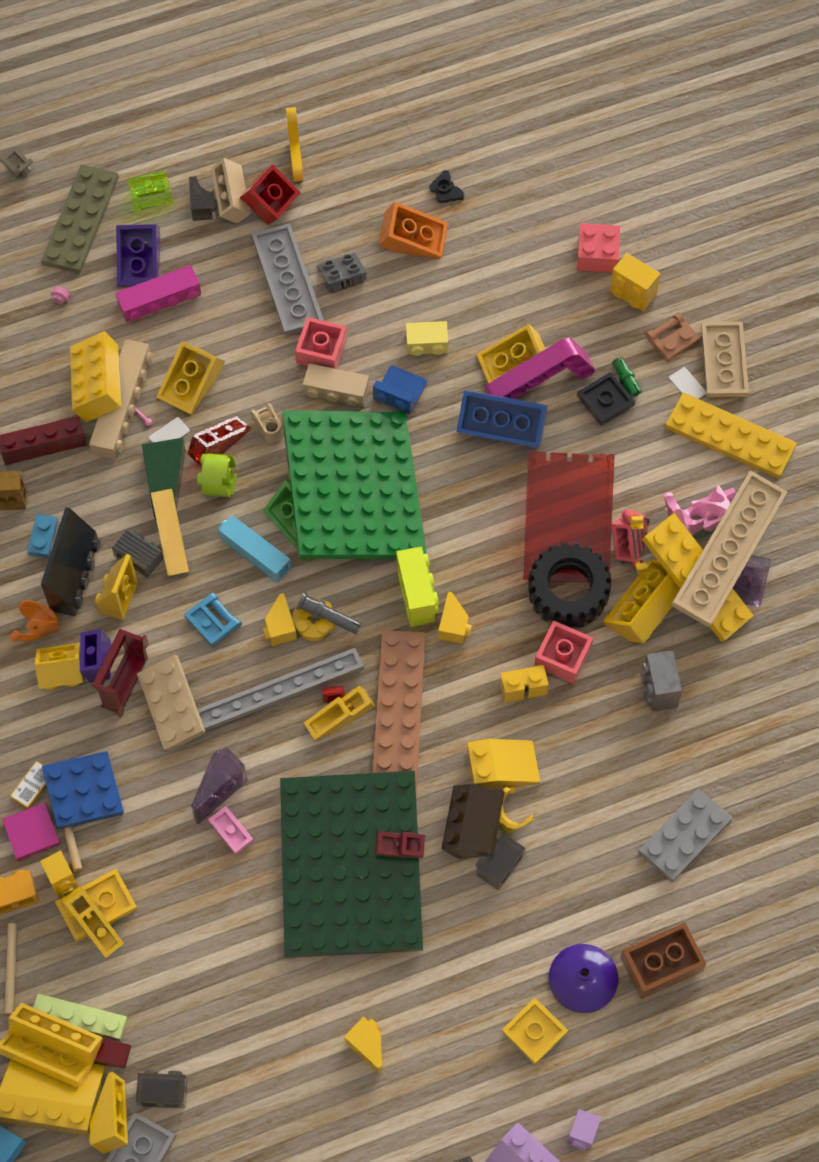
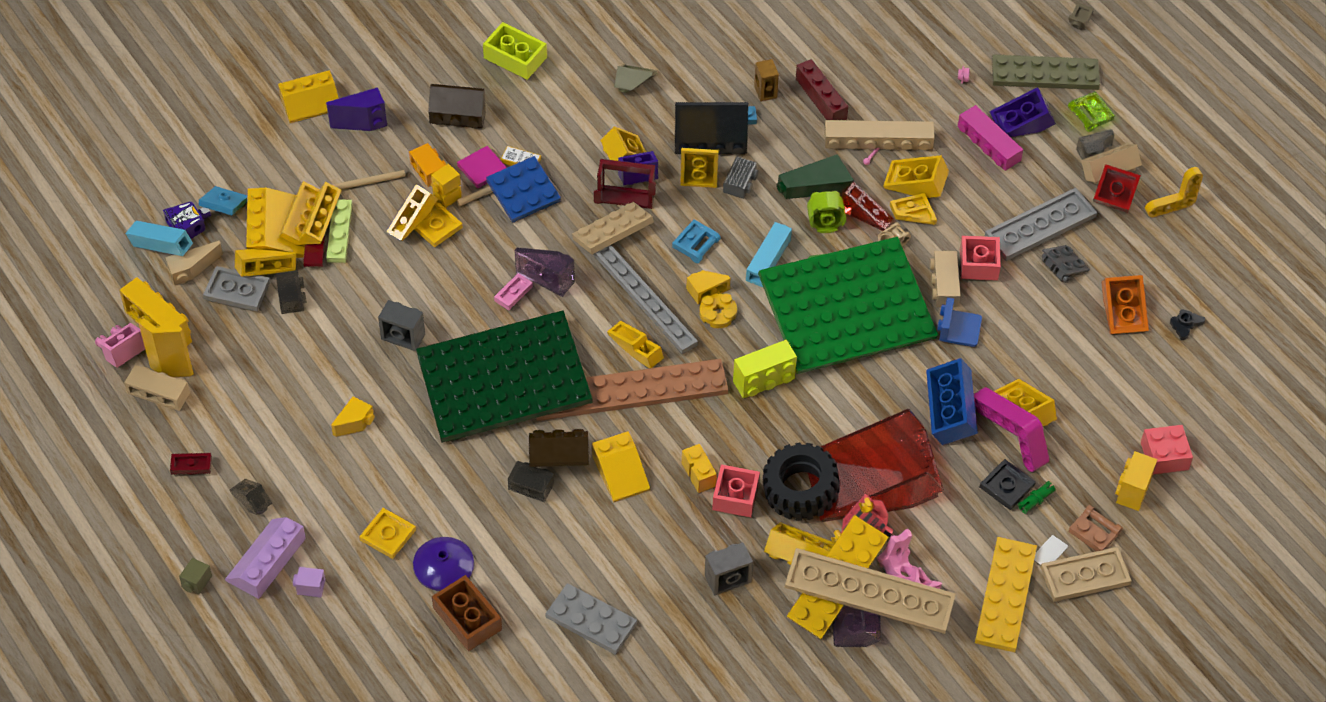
camera: 75 degrees right, 10 degrees down
orange helmet [9,600,59,642] -> none
yellow brick [70,331,121,423] -> none
white sticker [149,417,190,442] -> none
yellow tile [151,489,189,577] -> none
dark grey pin [296,592,362,635] -> none
red slope [322,685,345,703] -> none
dark red slope [375,831,425,858] -> none
light yellow brick [406,321,448,356] -> none
yellow slope [438,592,472,645] -> none
yellow helmet [499,786,535,834] -> none
none -> dark grey brick [378,300,425,351]
none -> yellow wing [890,193,937,225]

